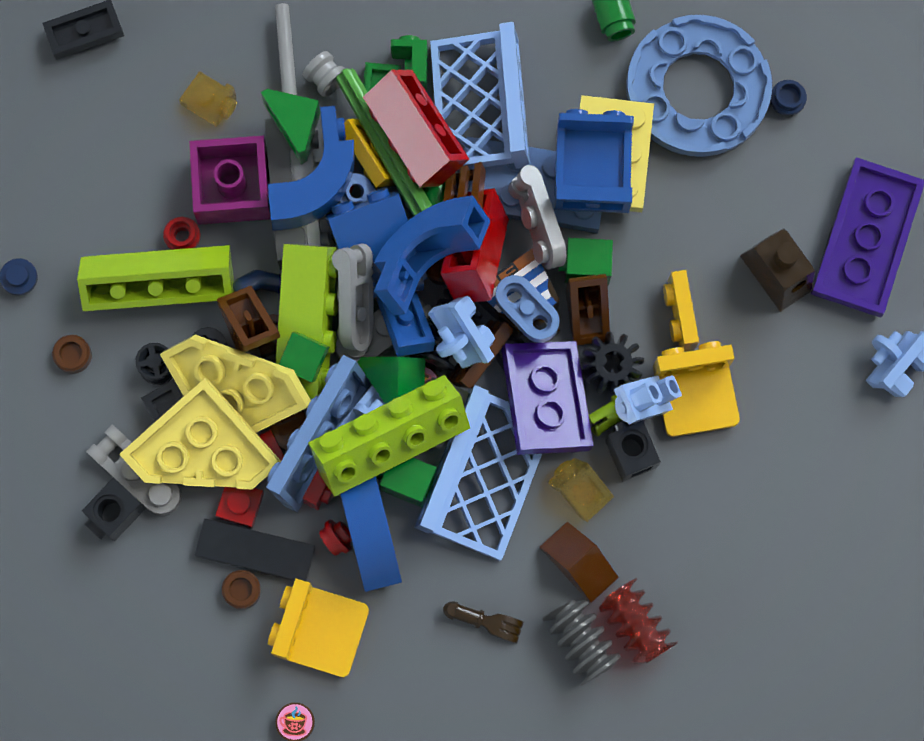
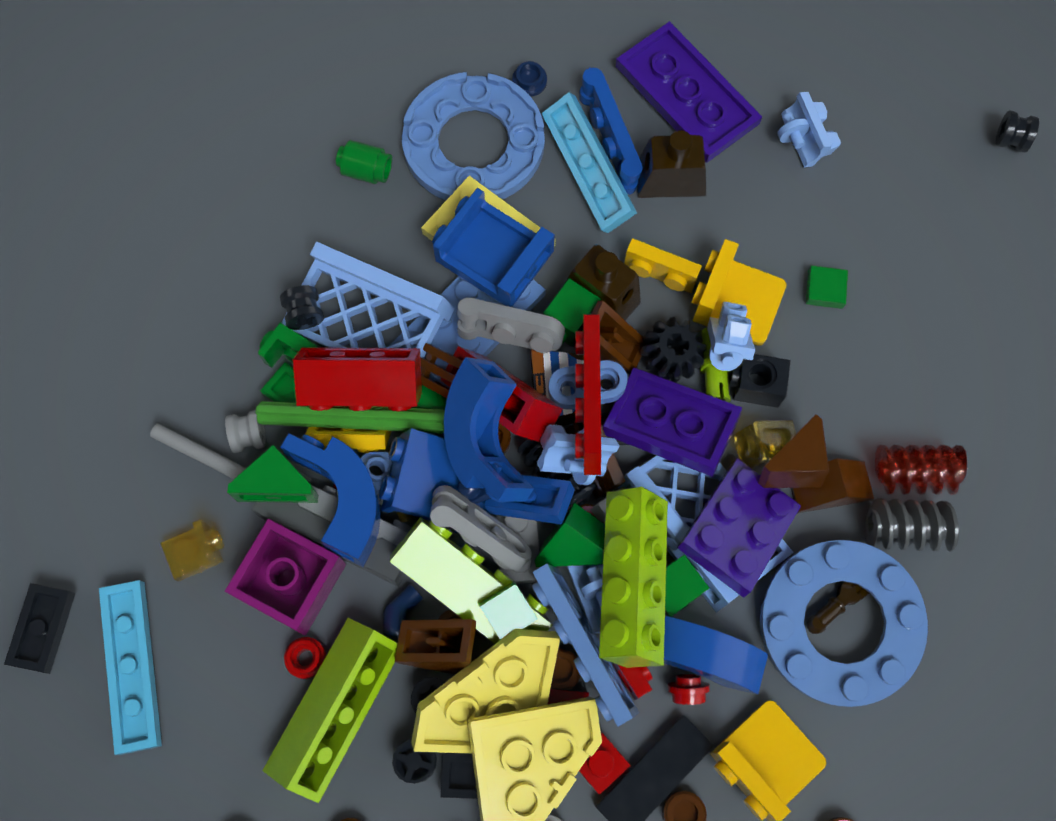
camera: 55 degrees left, 5 degrees down
none -> medium azure plate [99,580,162,755]
none -> black wheel [280,285,324,330]
none -> medium azure plate [541,92,637,233]
none -> dark brown torso [563,244,641,321]
none -> red plate [575,314,601,475]
none -> blue plate [579,67,643,195]
none -> dark purple plate [677,458,801,598]
none -> reddish brown slope [758,414,829,488]
none -> medium blue plate [760,540,928,707]
none -> green tile [806,265,848,309]

